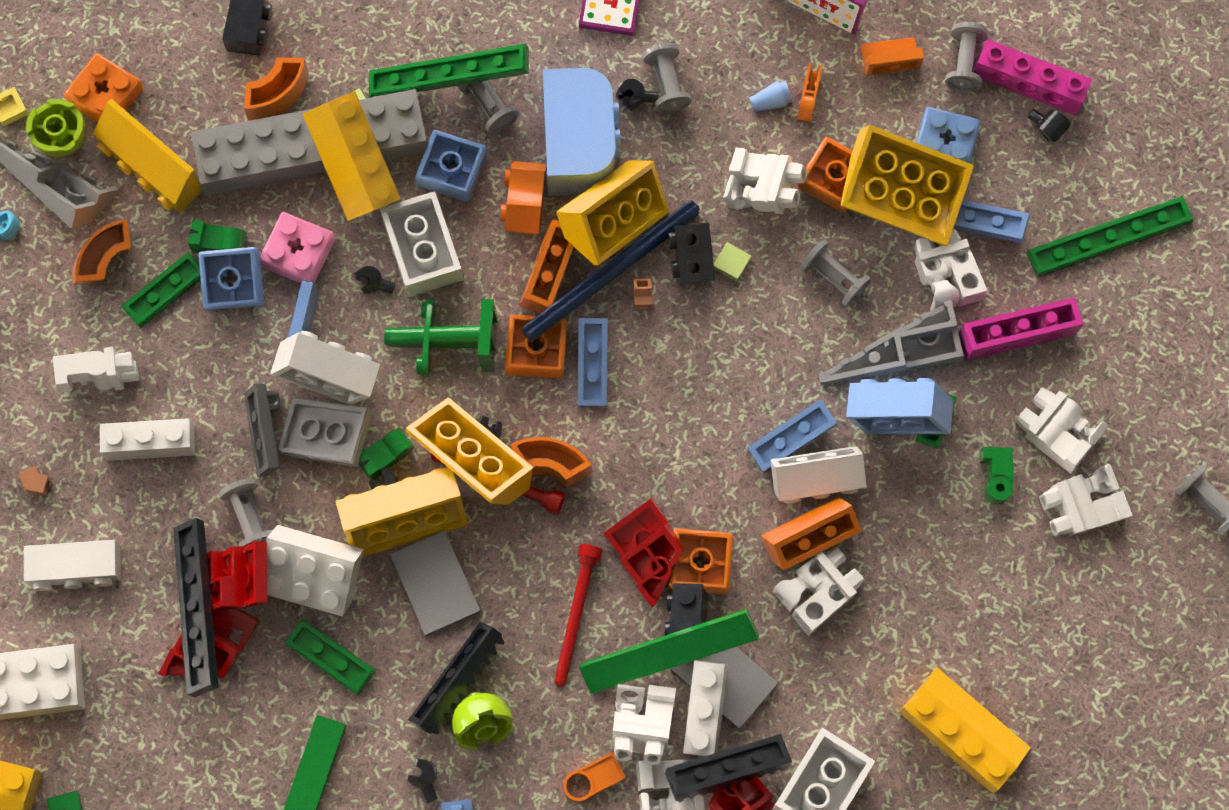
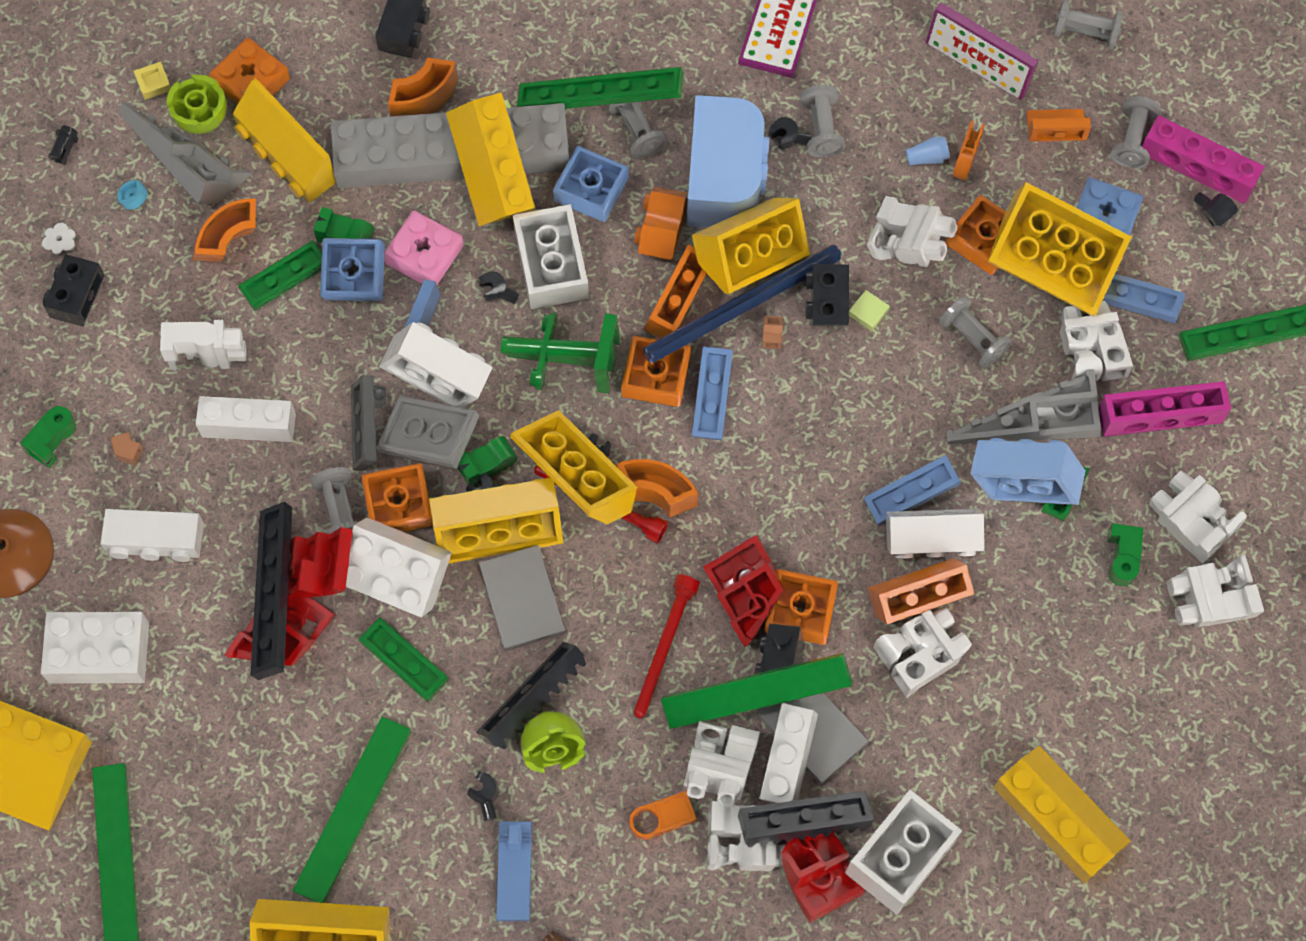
camera: 10 degrees right, 5 degrees down
none -> orange brick [361,463,433,532]

